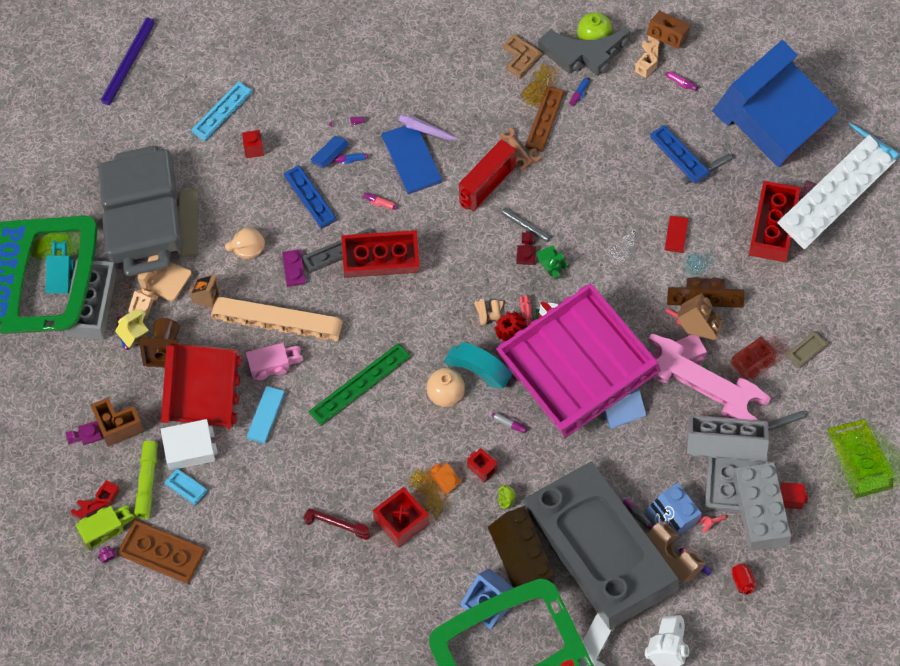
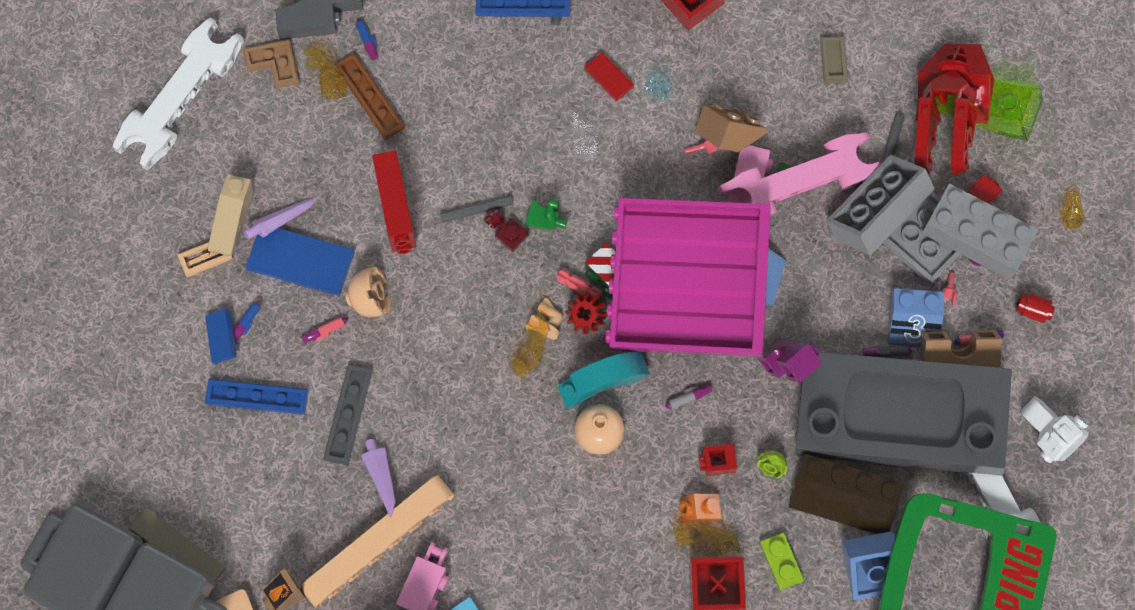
camera: 55 degrees left, 10 degrees up
medium azure tile [191,81,253,141] -> none
light nougat piece [225,227,265,259] -> none
red brick [242,130,264,158] -> none
magenta plate [282,249,306,287] -> none
green tile [309,343,411,426] -> none
piece [329,117,365,127] -> none
red brick [341,230,420,278] -> none
nougat bar [501,128,542,172] -> none
reddish brown bracket [667,277,745,308] -> none
clear red brick [731,336,777,380] -> none
none -> white piece [113,17,244,171]
none -> light nougat tile [177,242,233,277]
none -> tan slope [208,174,254,256]
none -> light nougat cylinder [346,267,391,318]
none -> lavender bar [361,439,396,518]
none -> clear yellow piece [509,312,550,379]
none -> magenta arch [757,338,822,383]
none -> lime plate [760,533,804,591]
none -> red connector [914,44,995,175]
none -> clear yellow cone [1060,191,1085,229]

